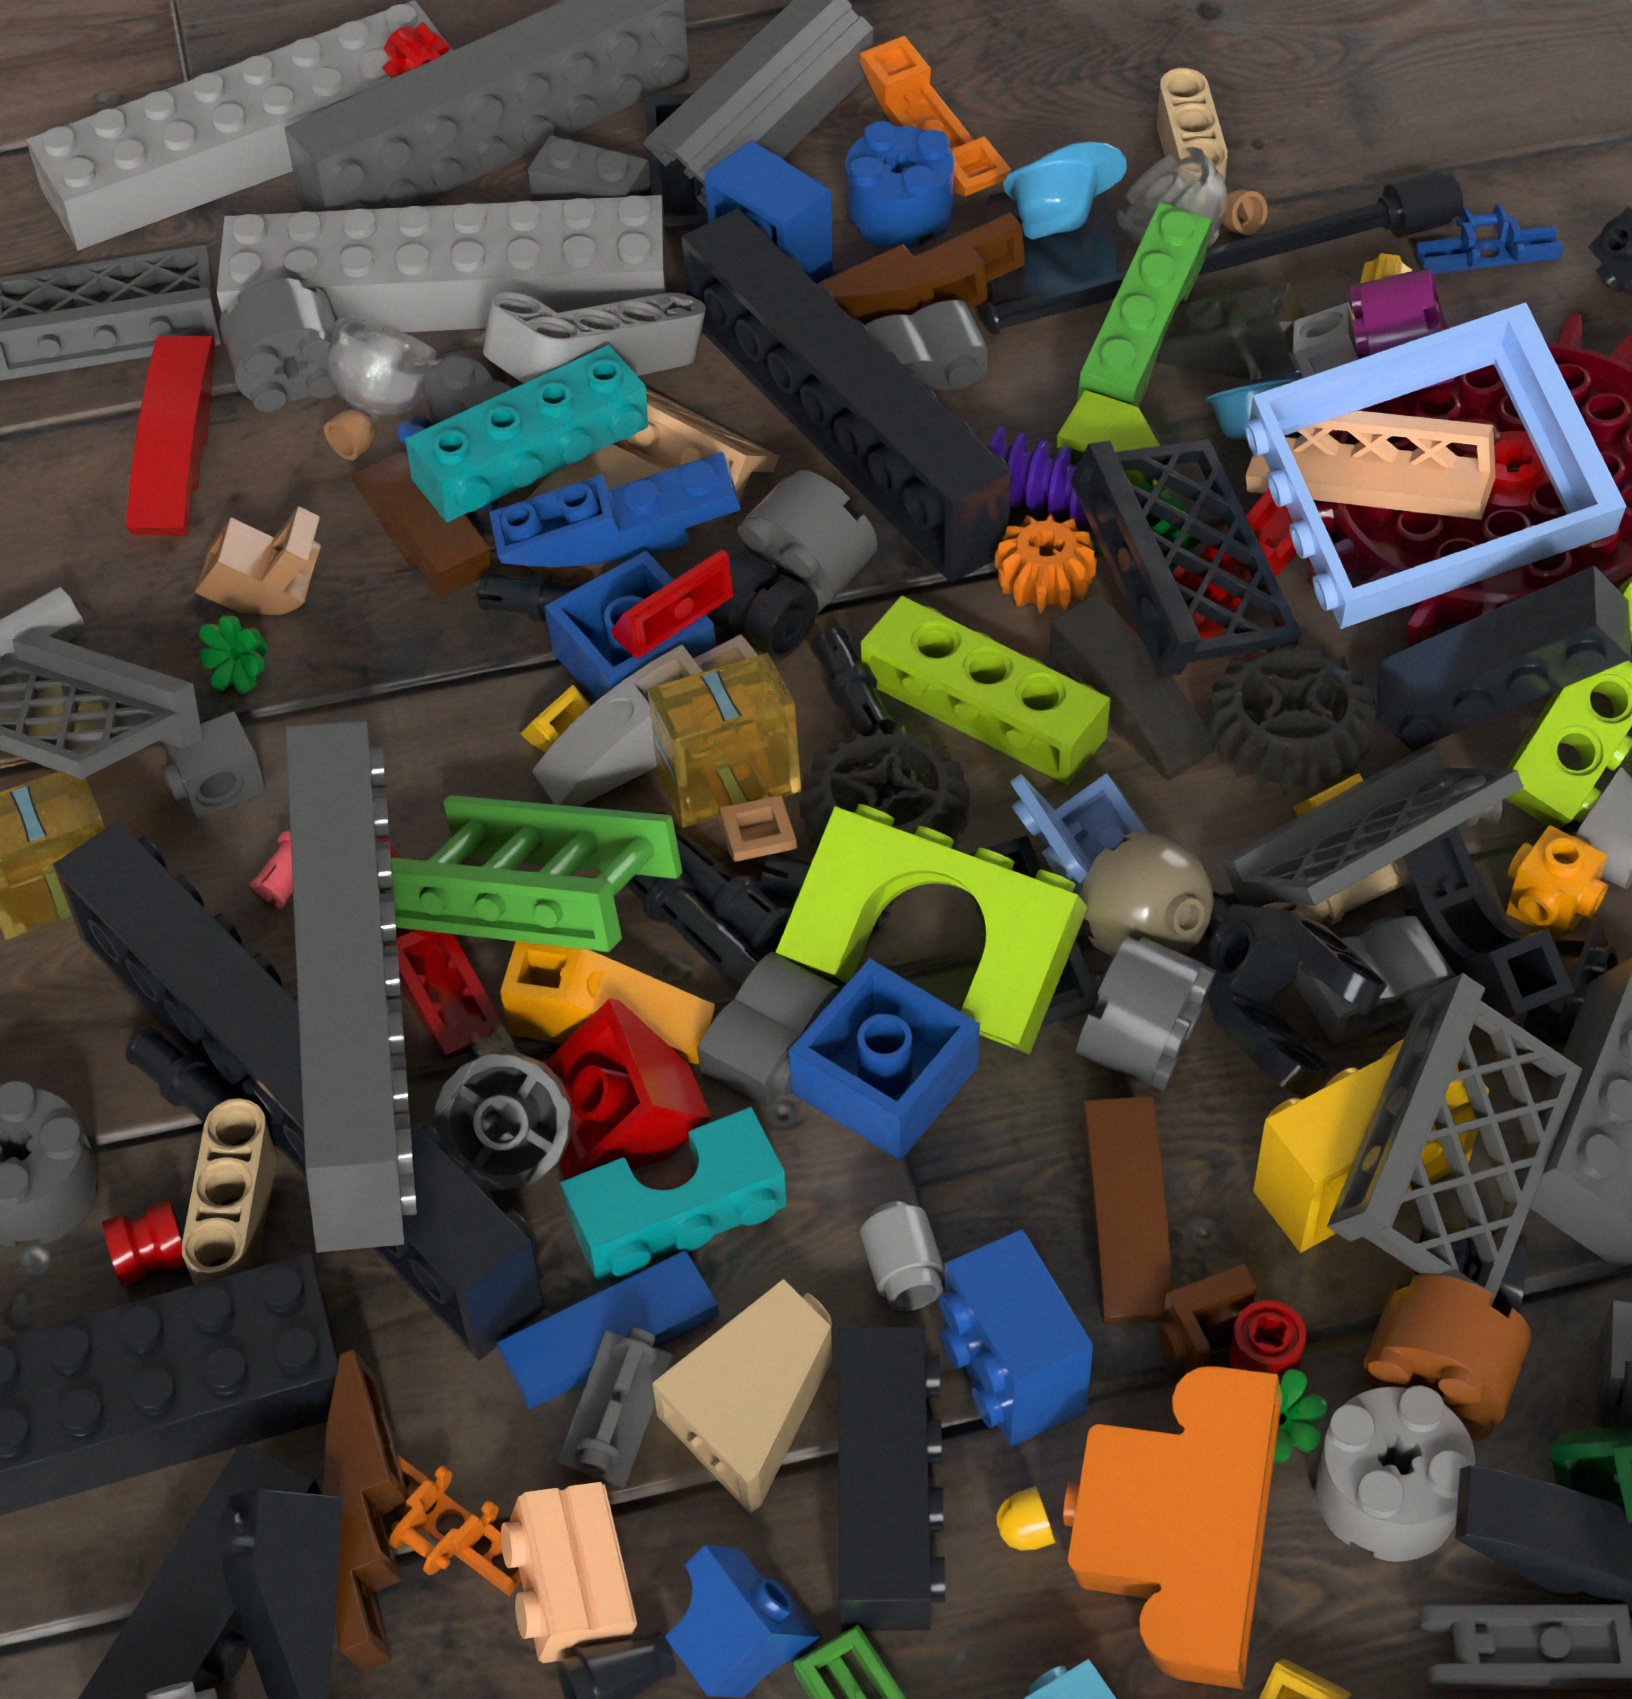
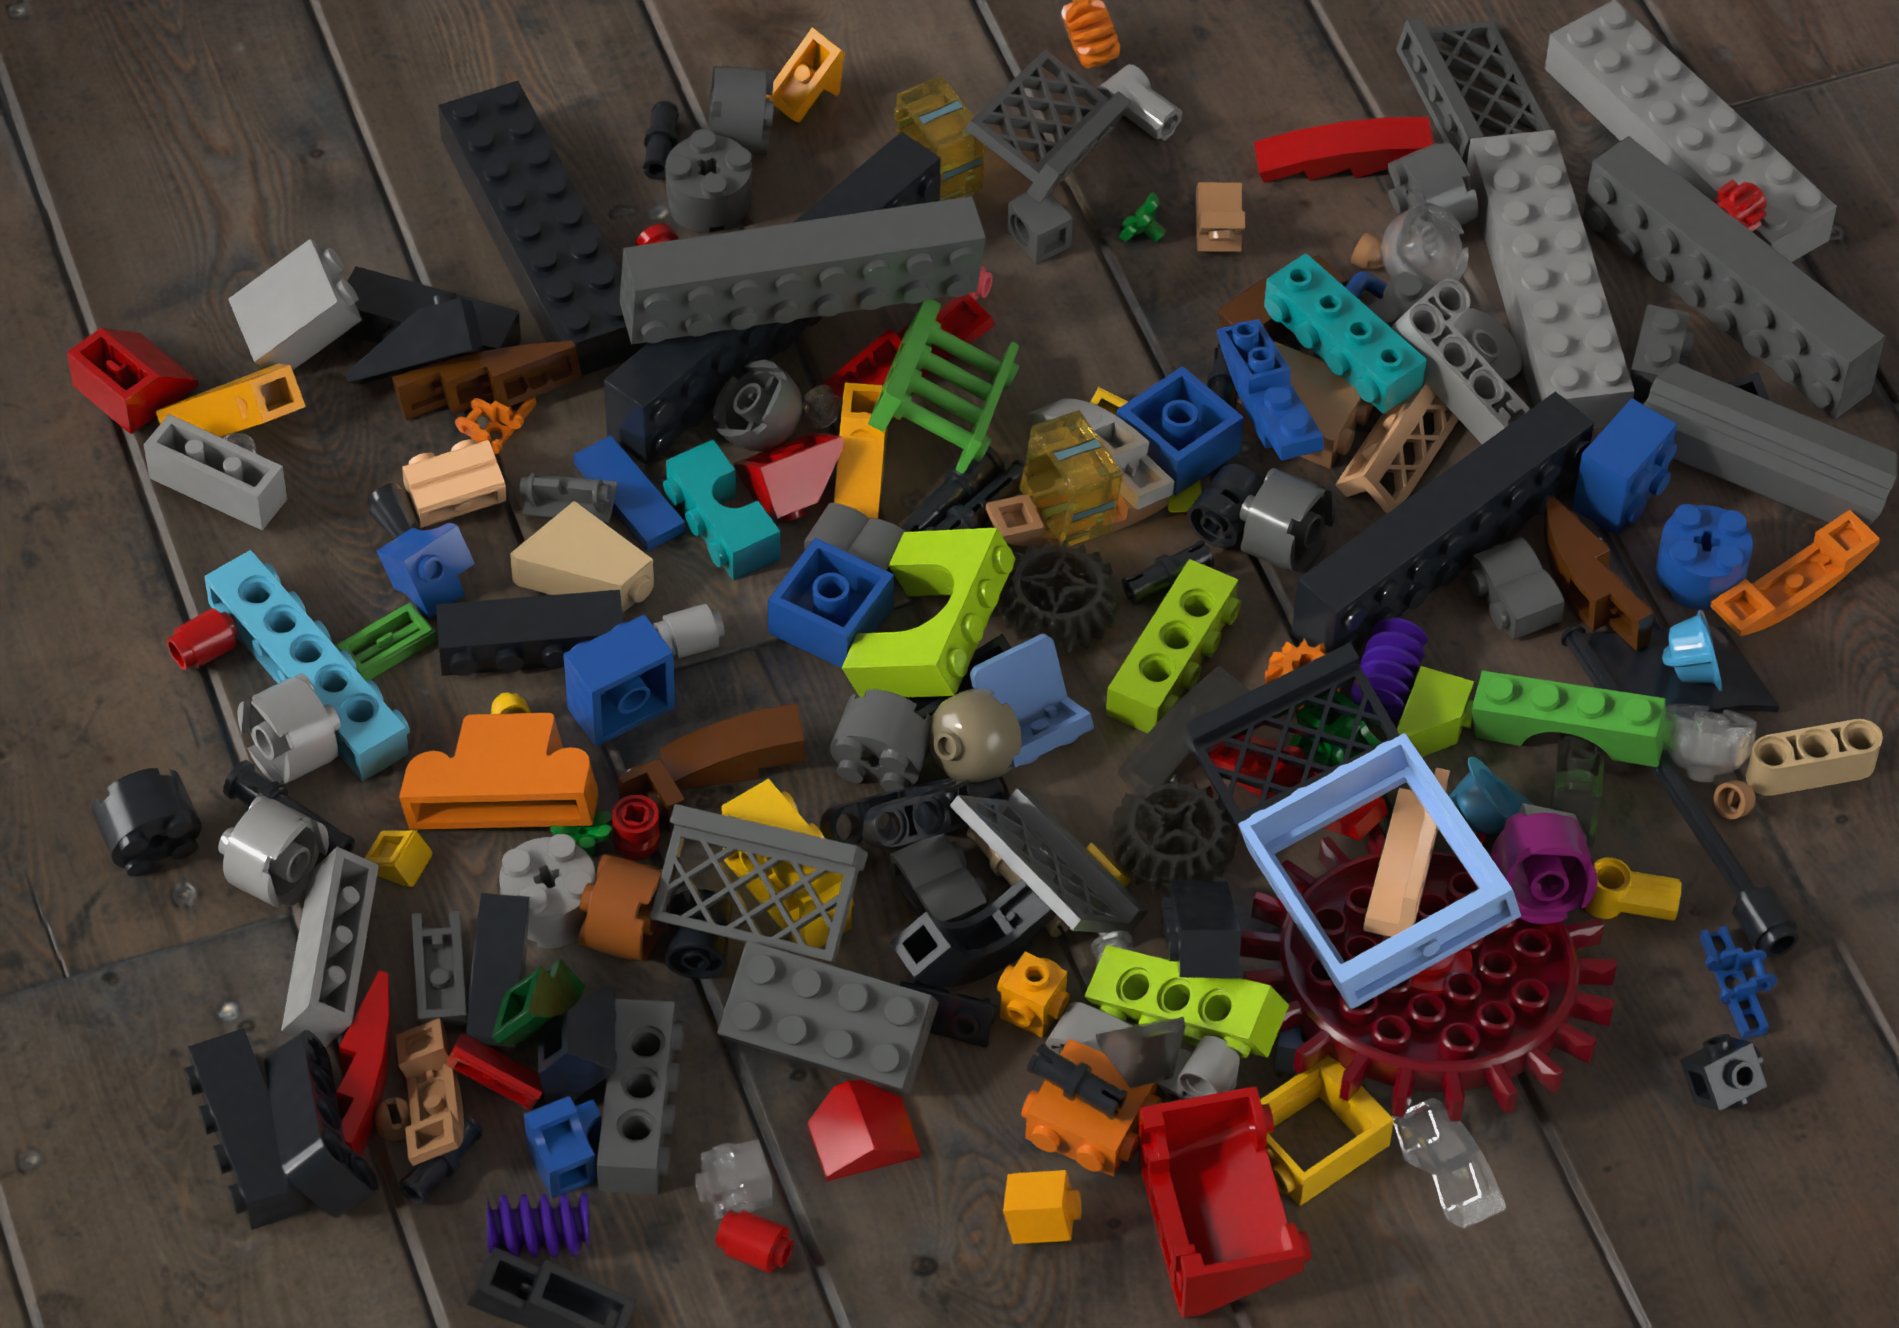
camera: 80 degrees right, 0 degrees up
red slope [611,549,734,659] -> none

